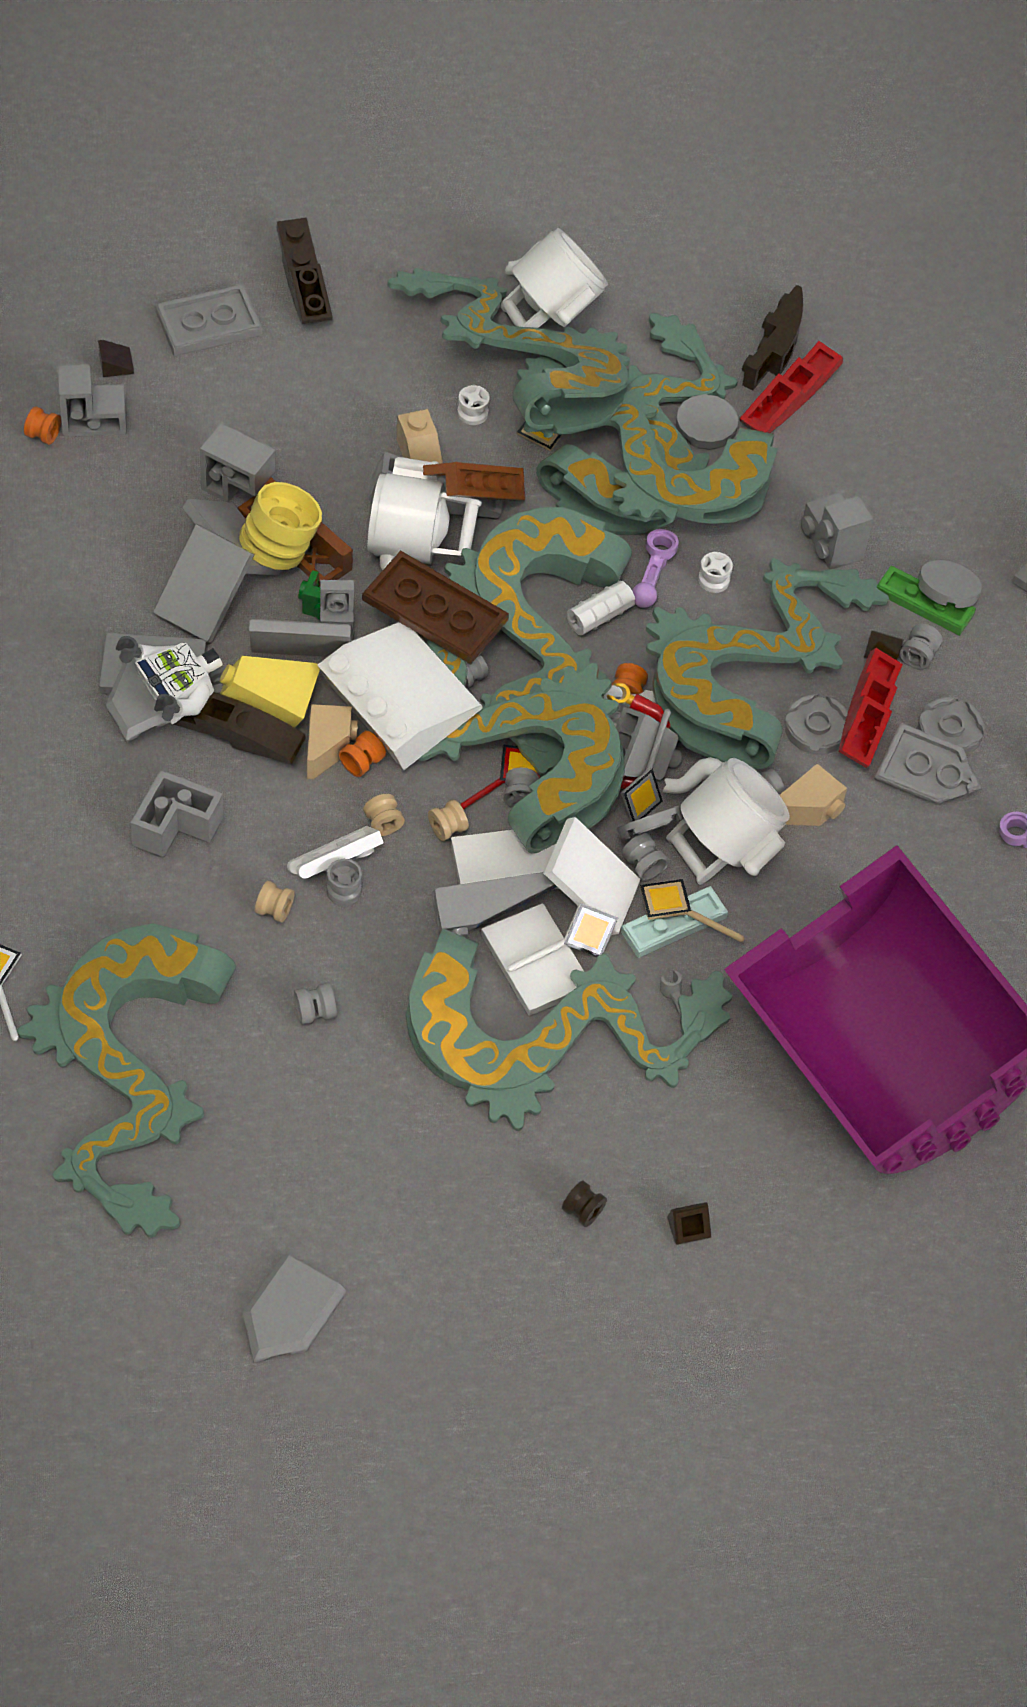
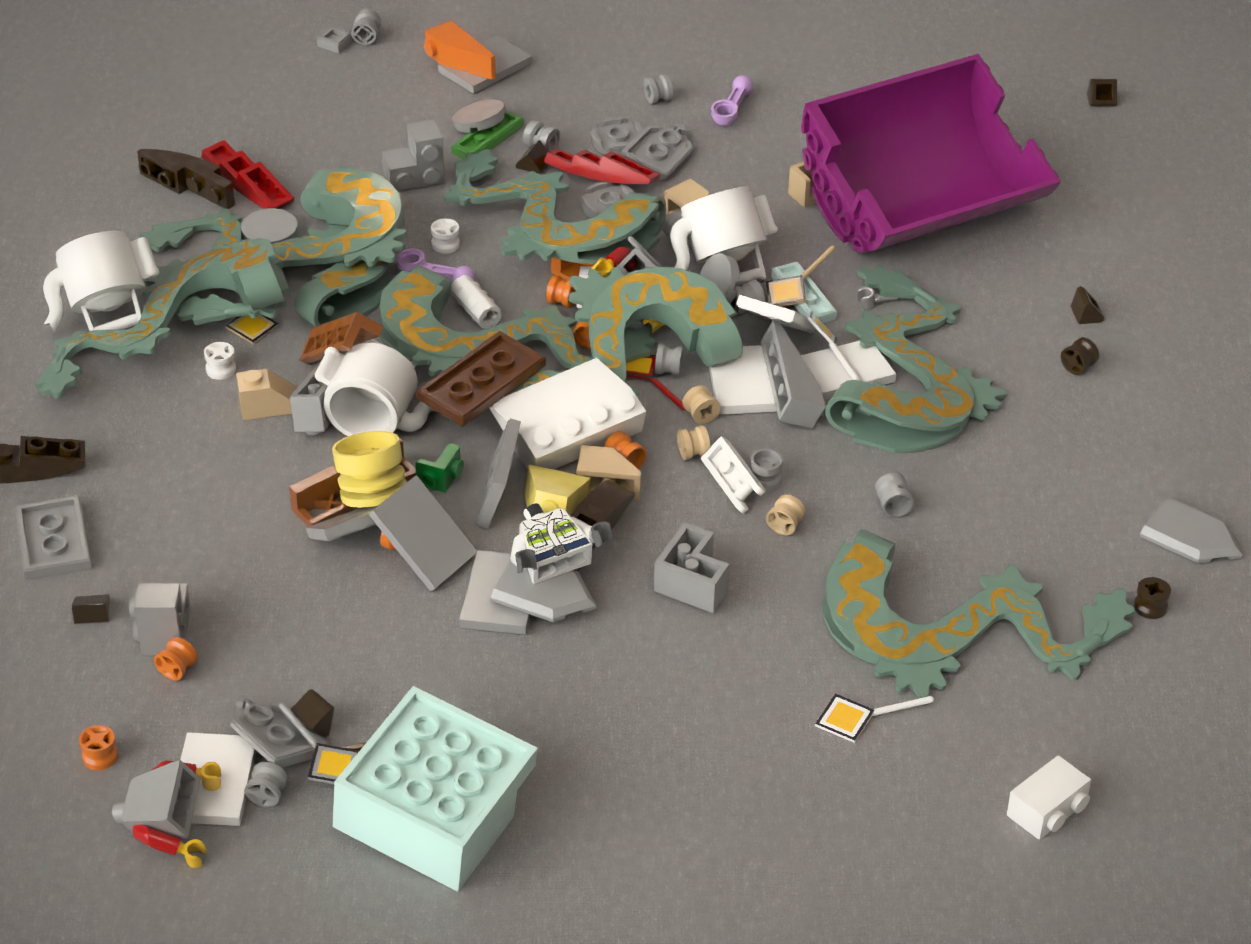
camera: 80 degrees left, 15 degrees down
light grey brick [200,423,276,502] -> none
light grey slope [320,580,354,641] -> none
none -> dark brown wheel [1134,577,1171,619]

